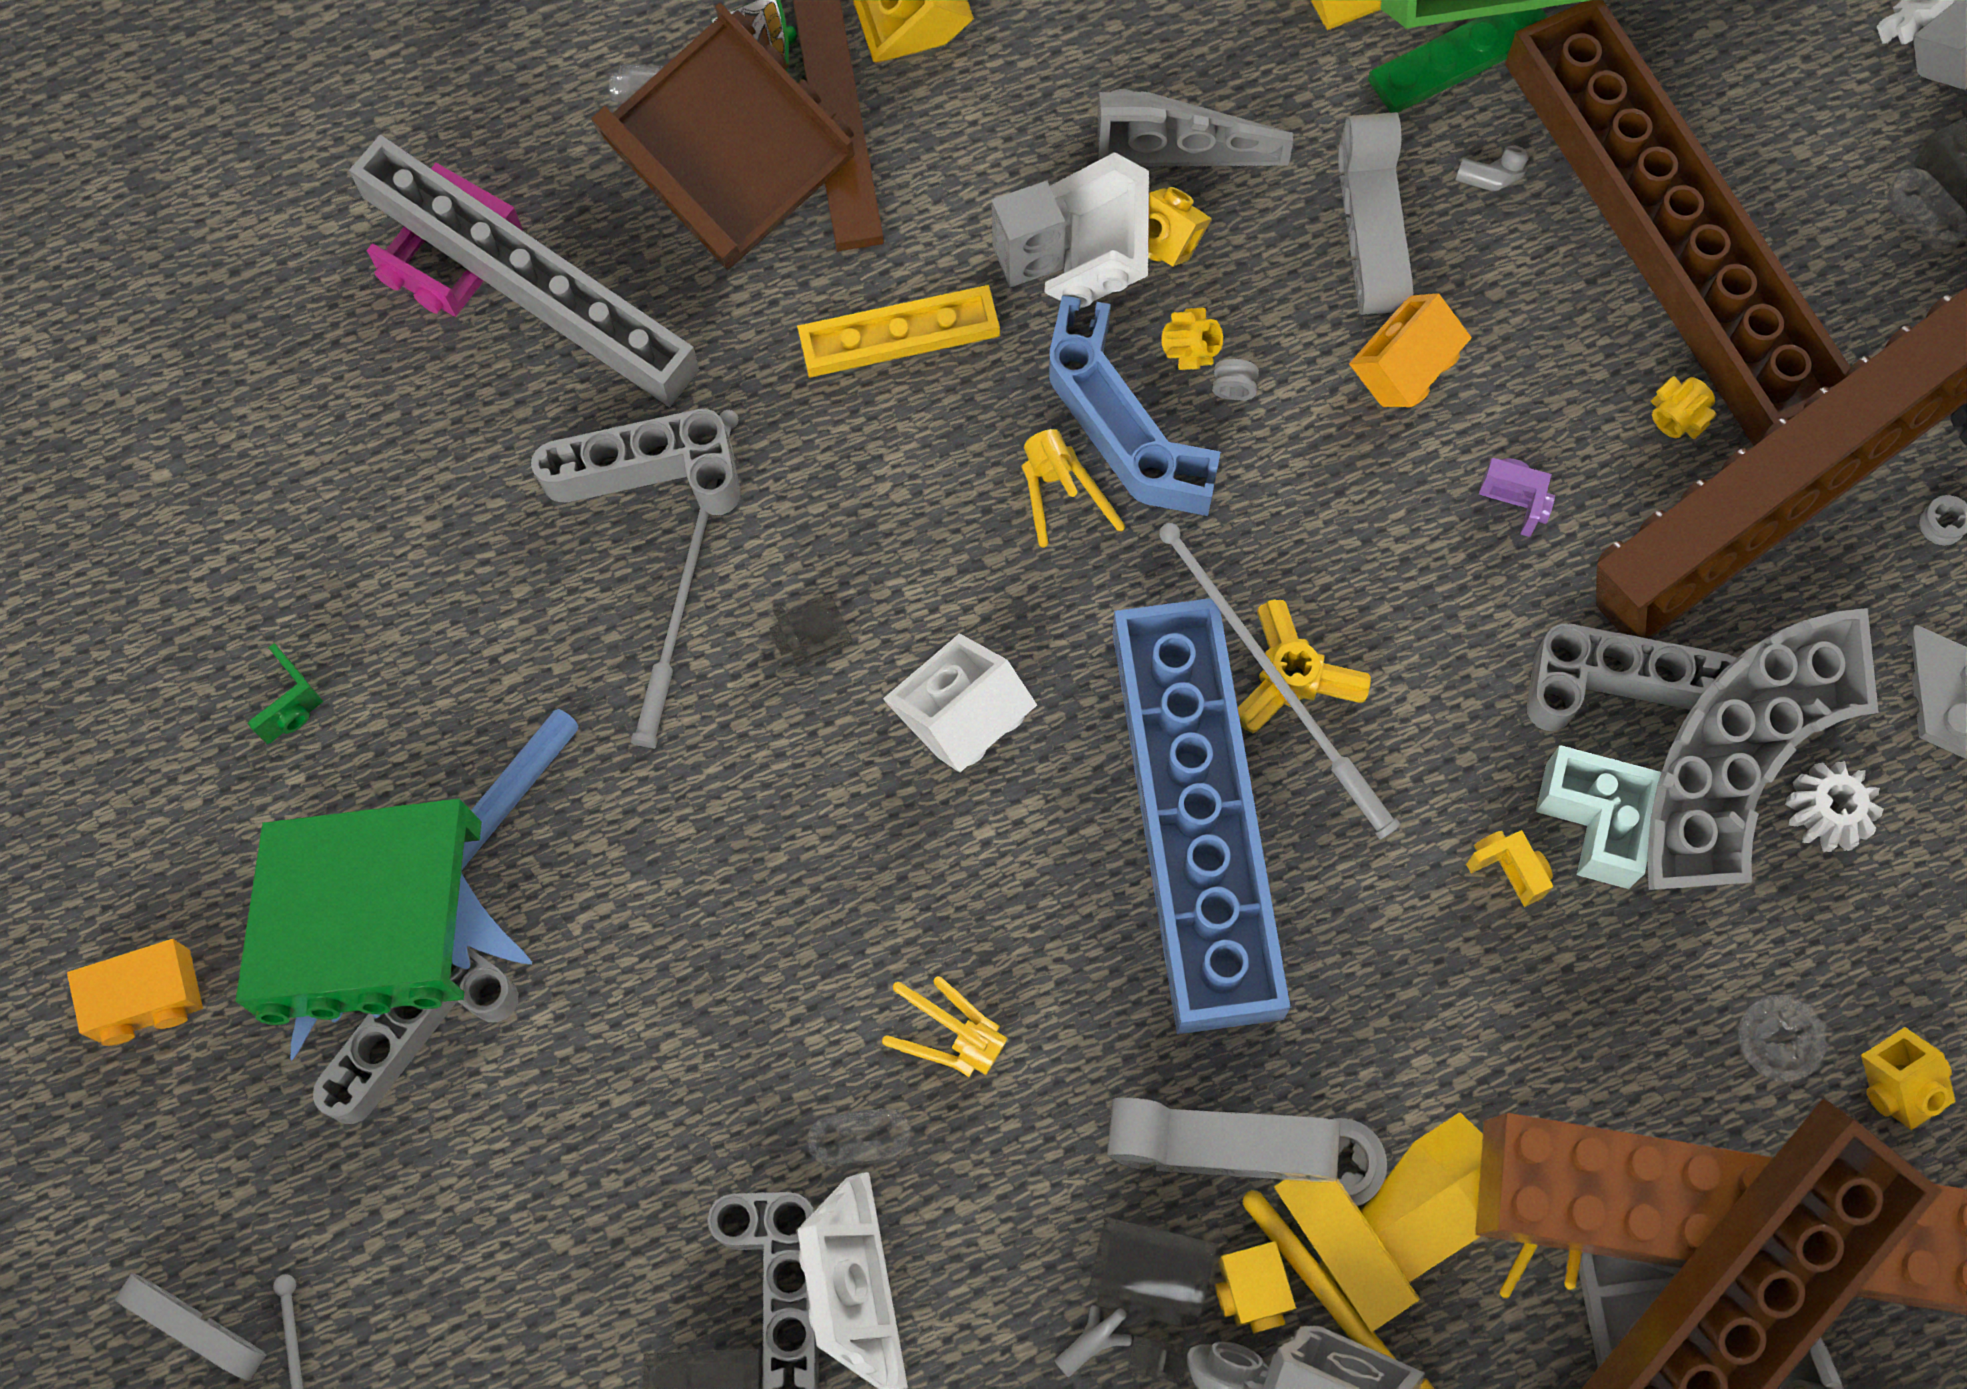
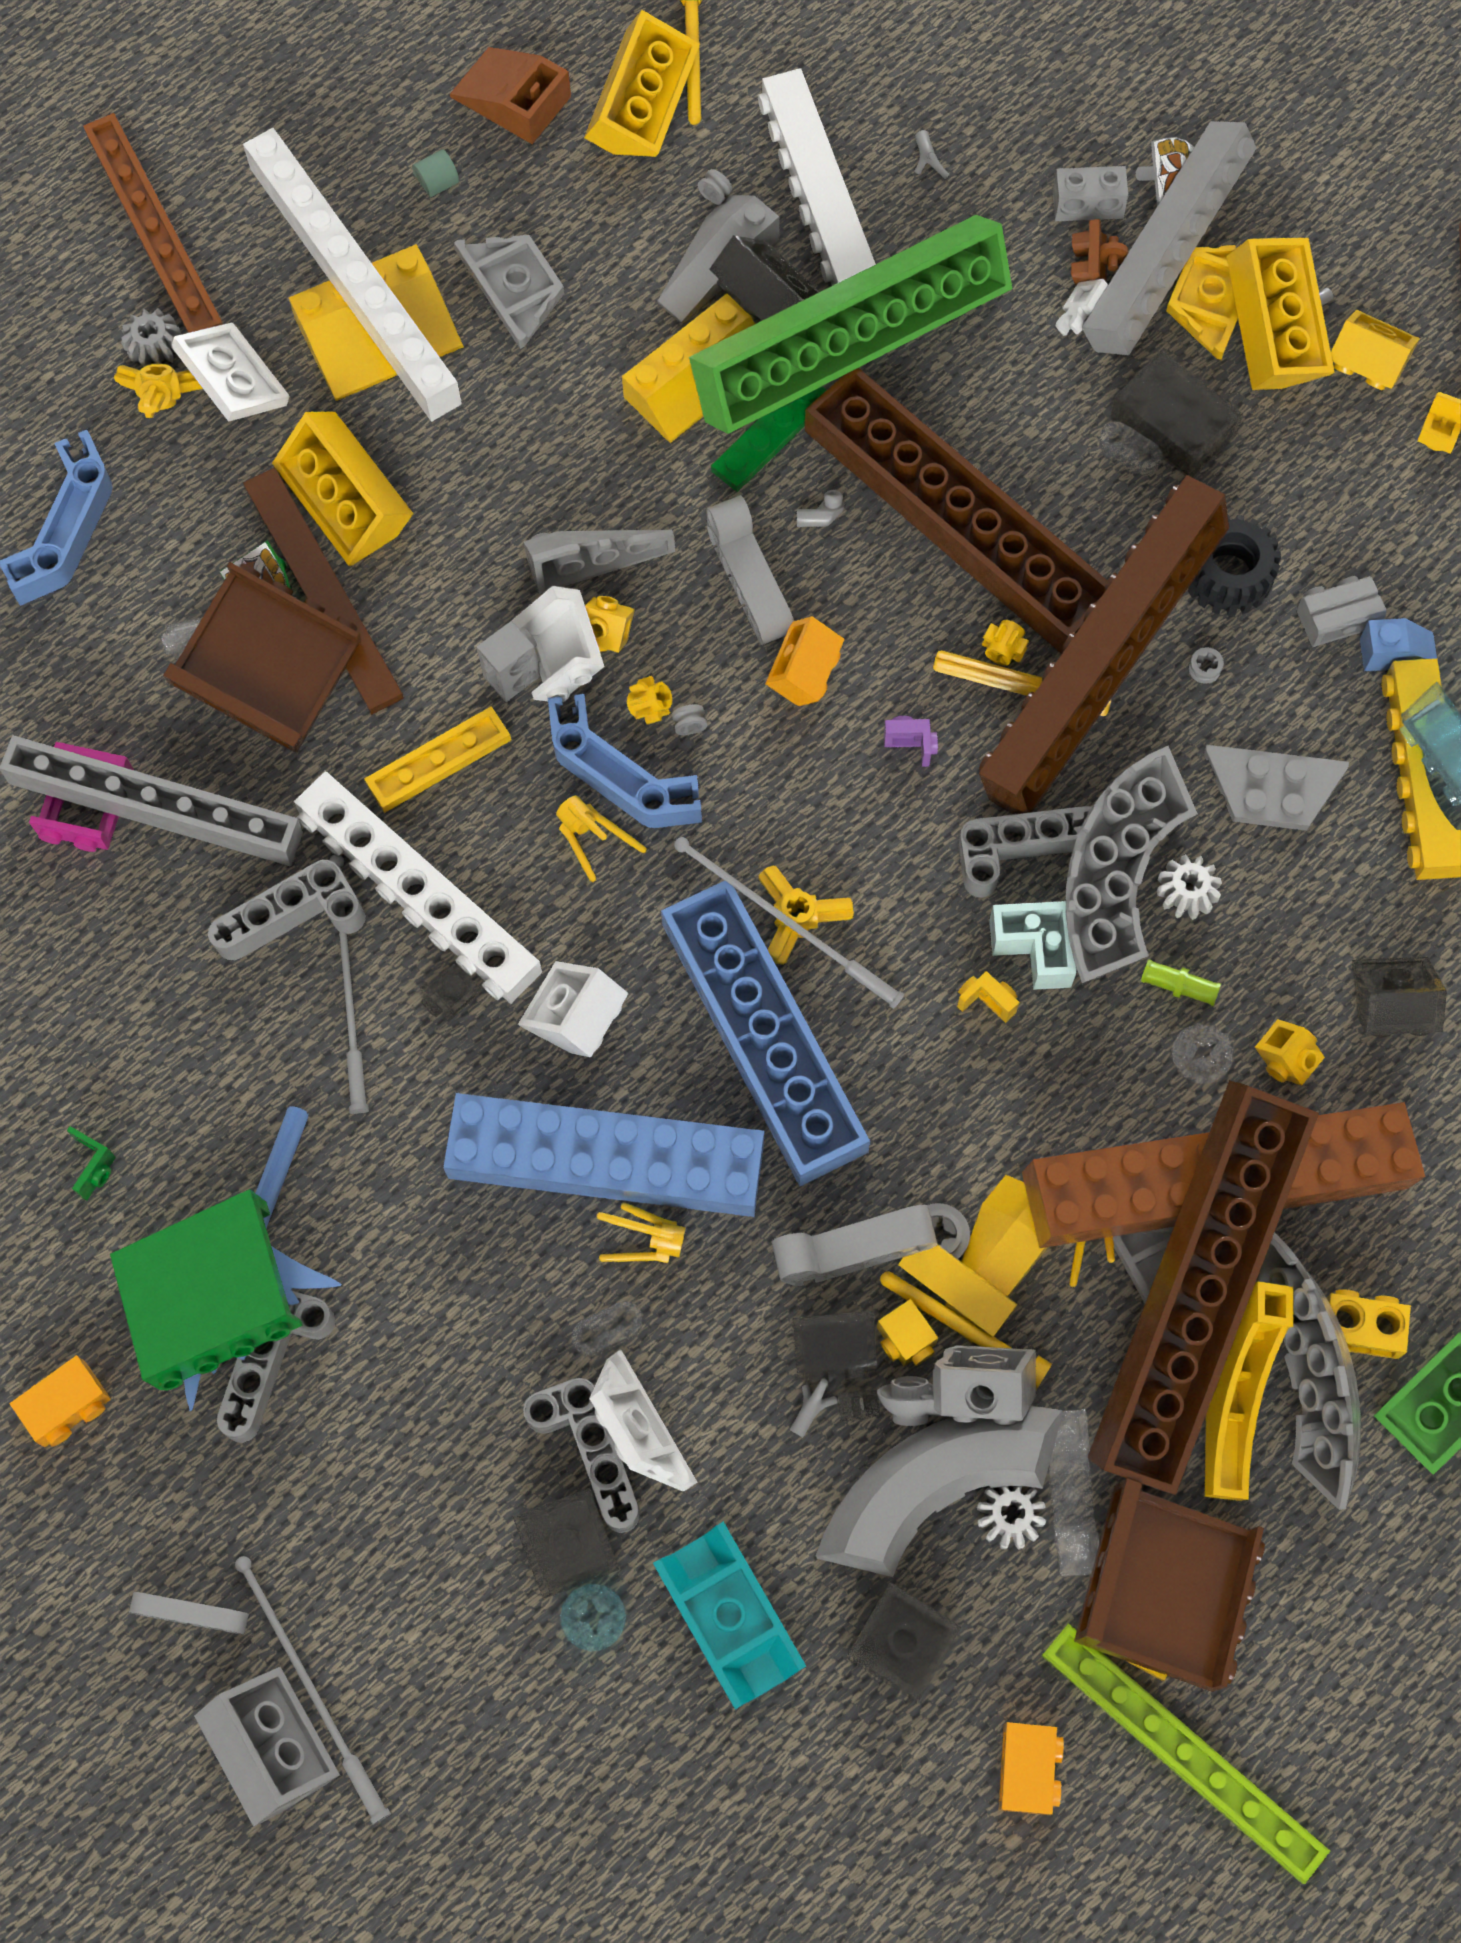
camera: 20 degrees left, 0 degrees up
none -> white brick [294,771,542,1004]
none -> medium blue brick [443,1093,764,1217]
none -> yellow axle [933,650,1111,716]
none -> lime pin [1141,959,1221,1006]

